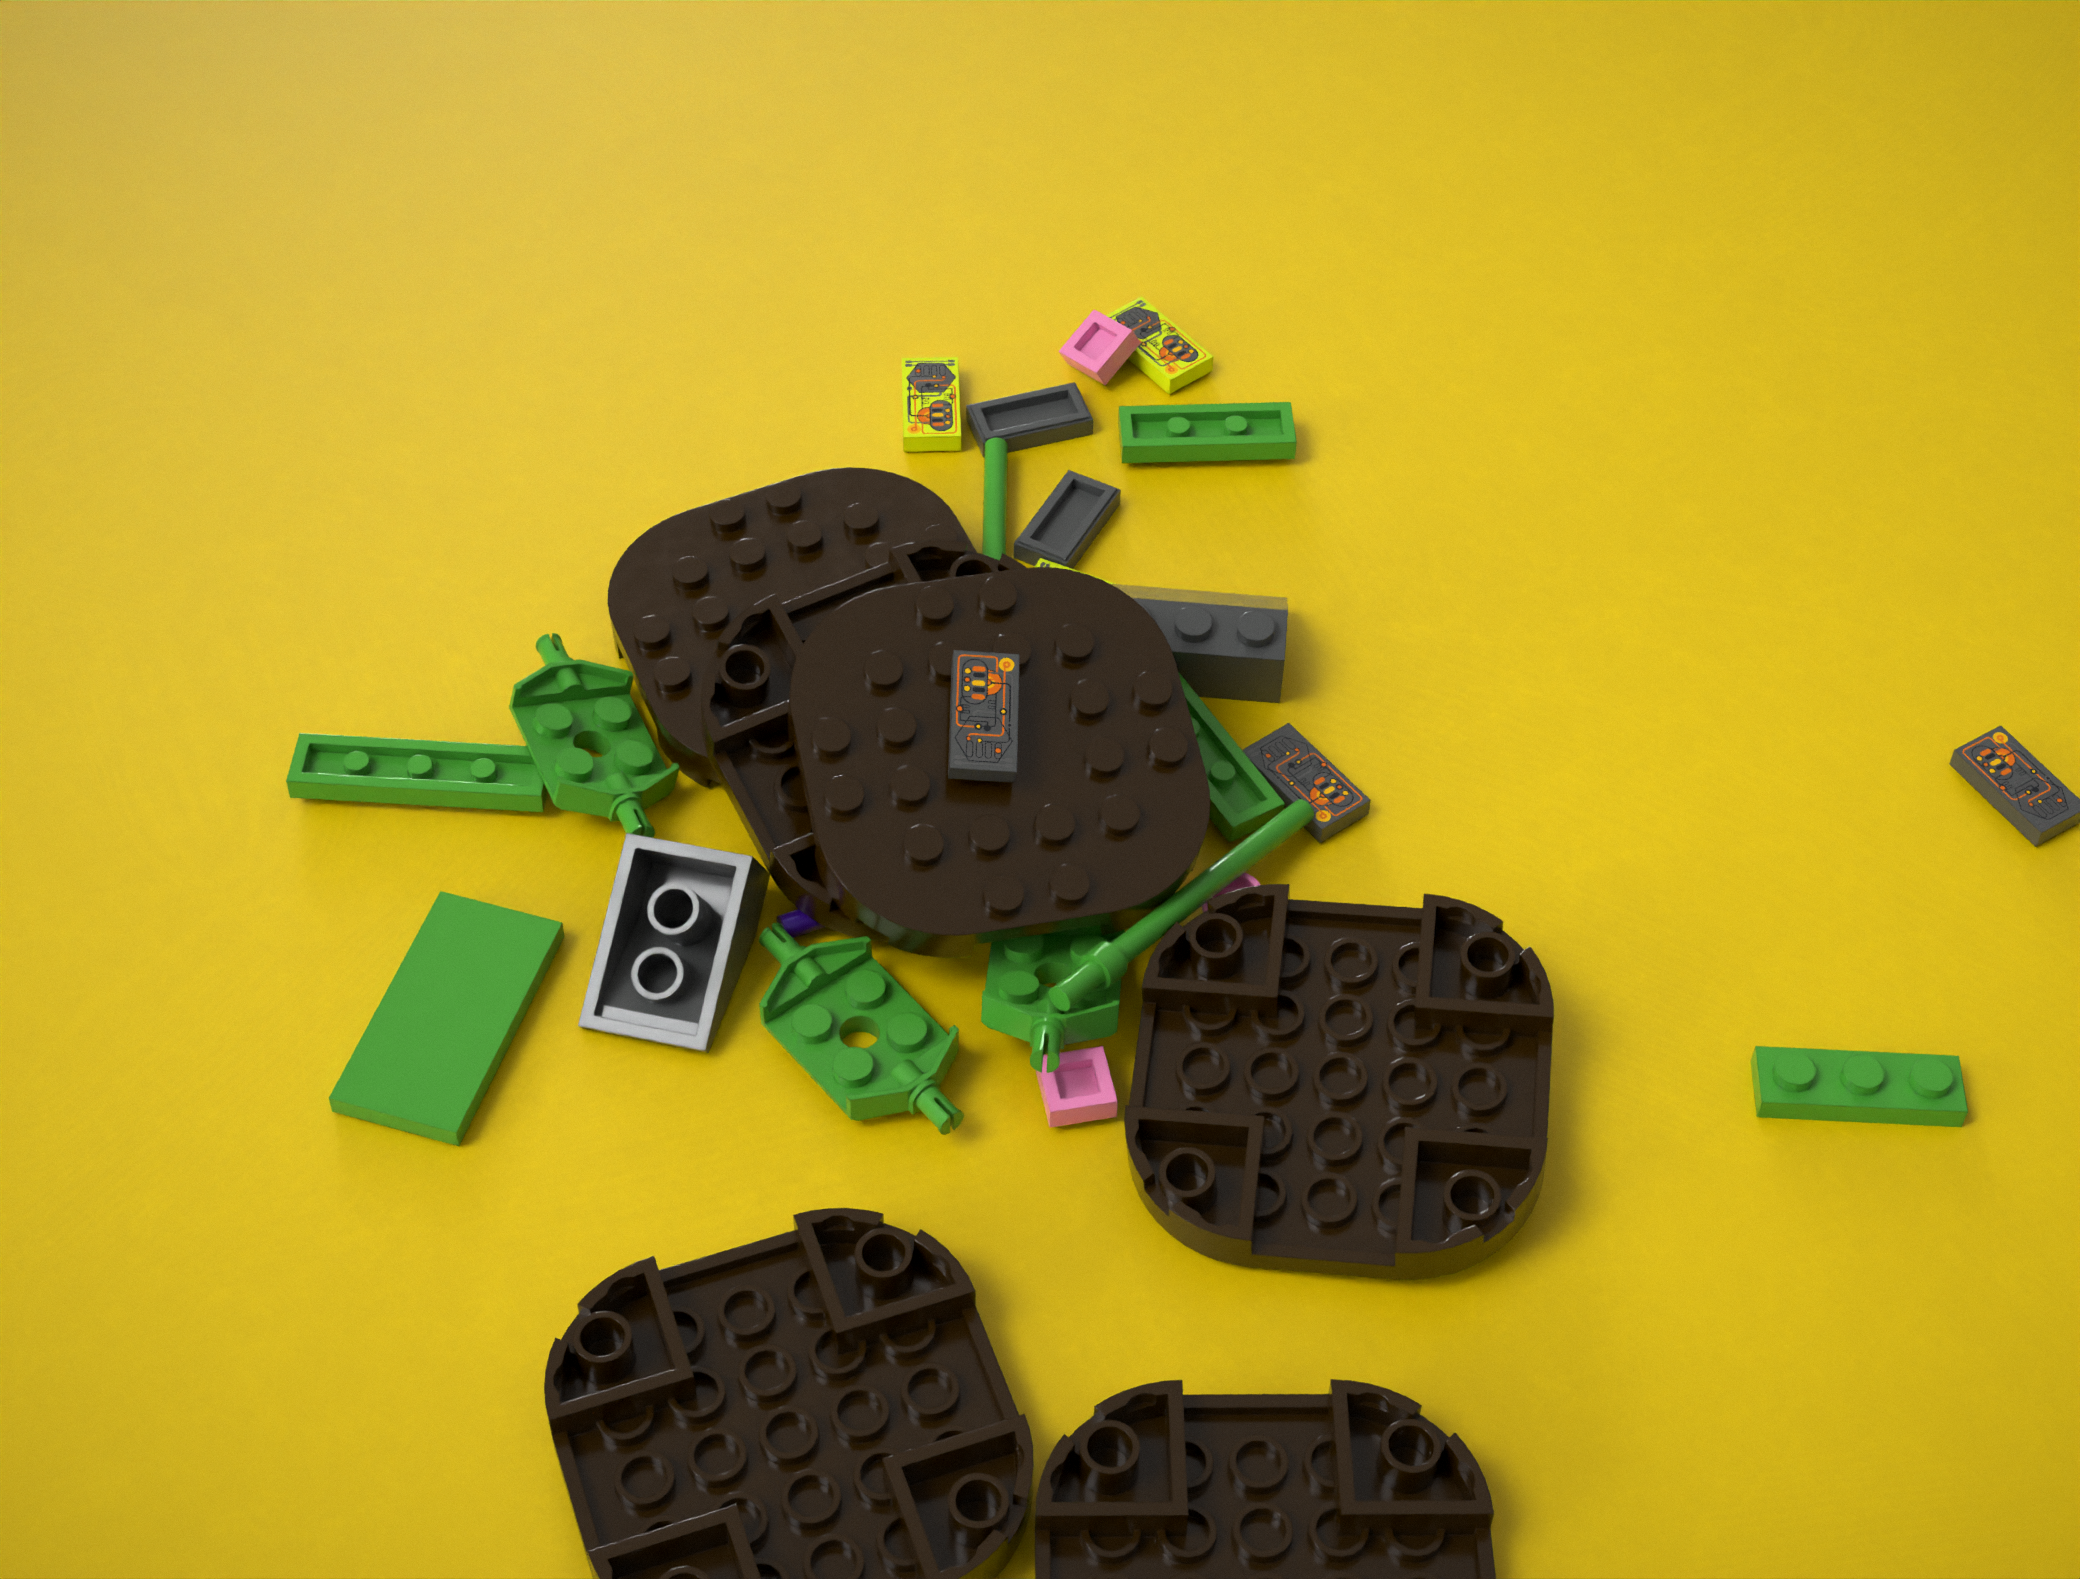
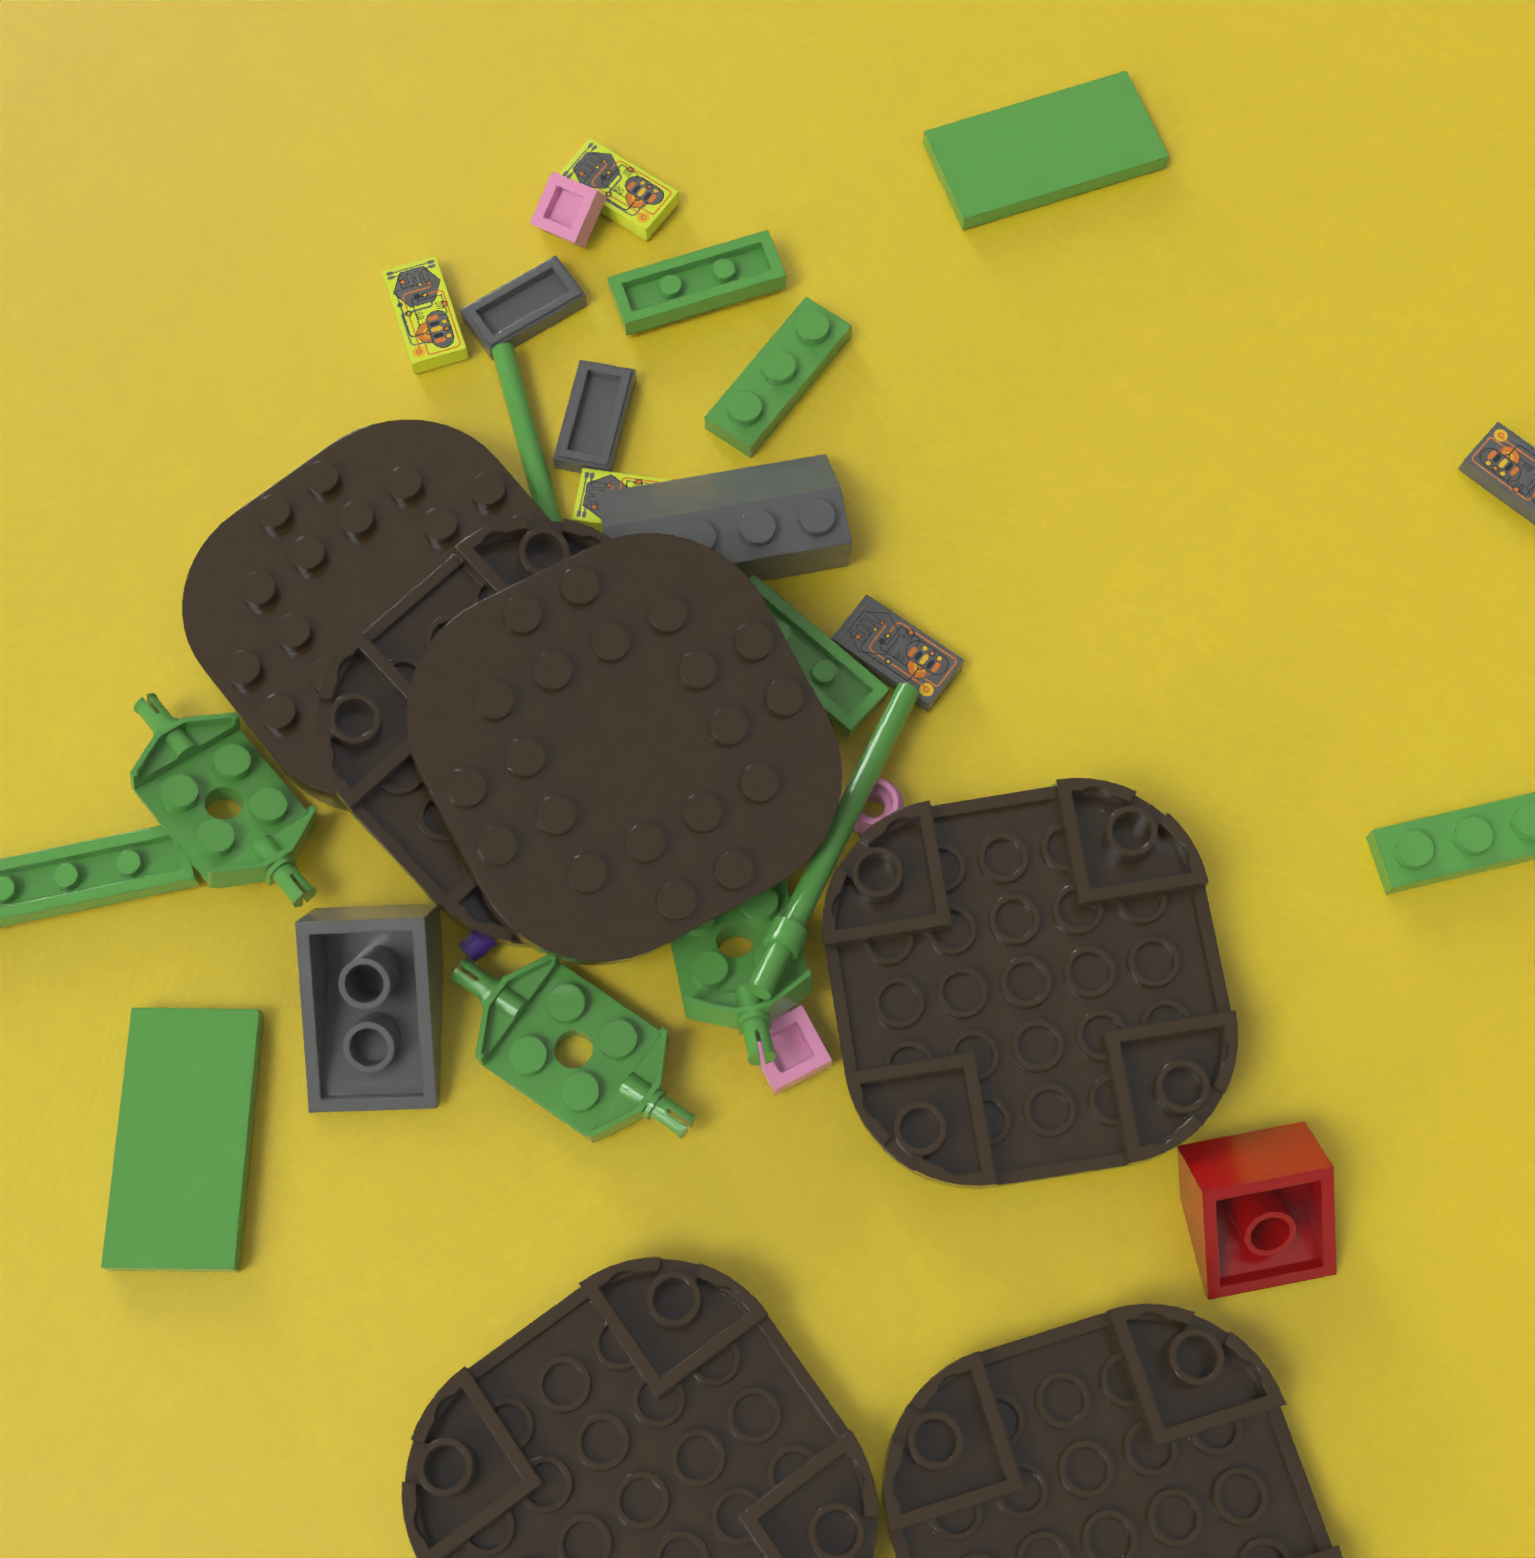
camera: 15 degrees left, 20 degrees up
tile [948,650,1019,783] -> none
none -> bright green plate [704,297,852,458]
none -> bright green tile [923,70,1169,230]
none -> red slope [1177,1121,1337,1300]

